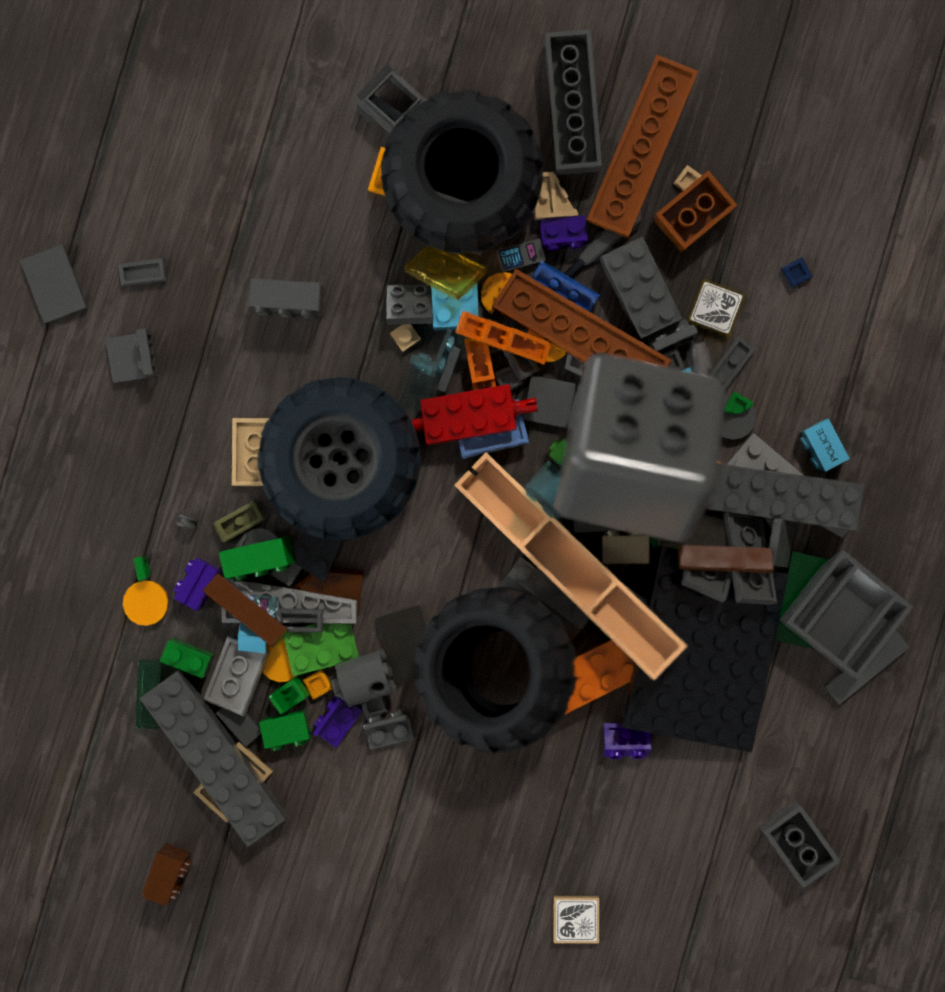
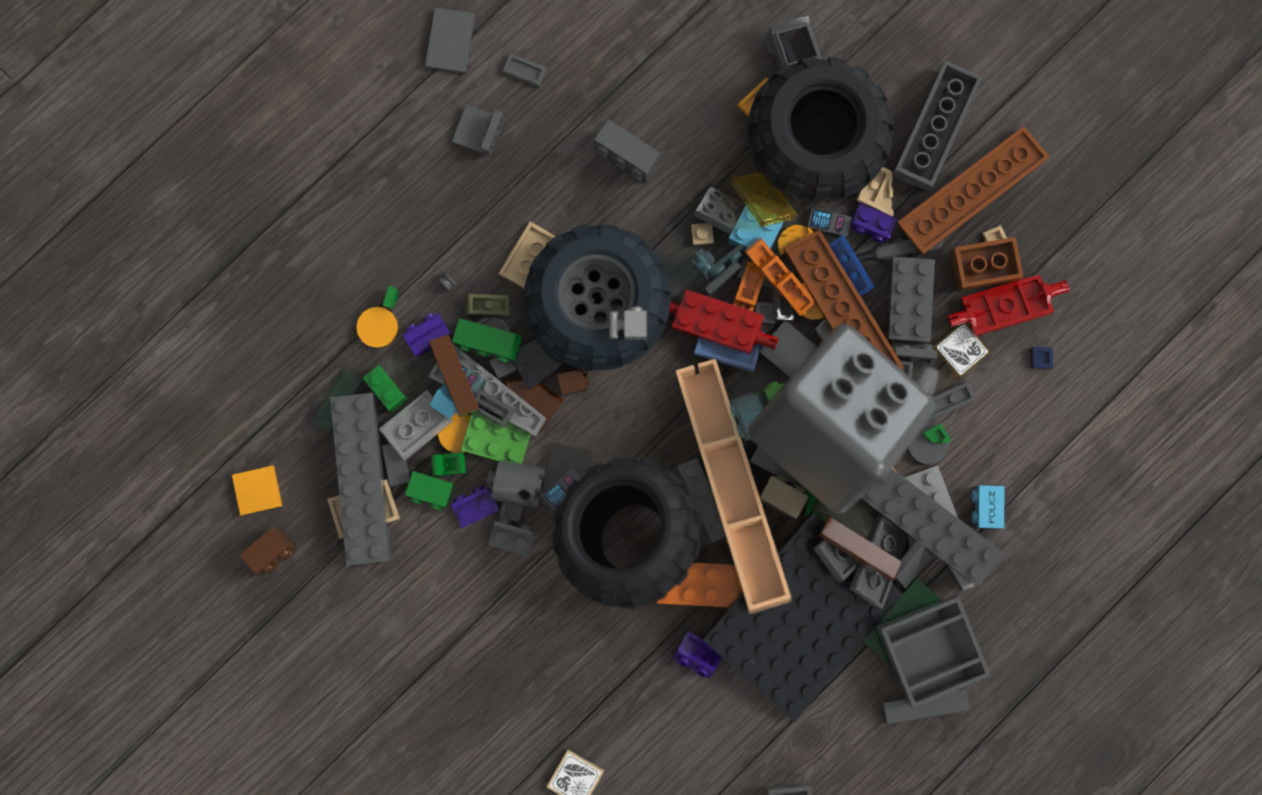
camera: 25 degrees right, 5 degrees down
light orange tile [303,669,333,700] -> none
none -> light orange tile [232,466,283,516]
none -> tile [541,469,581,511]
none -> reddish brown brick [557,369,590,396]
none -> light grey brick [609,307,647,340]
none -> red plate [947,274,1070,337]

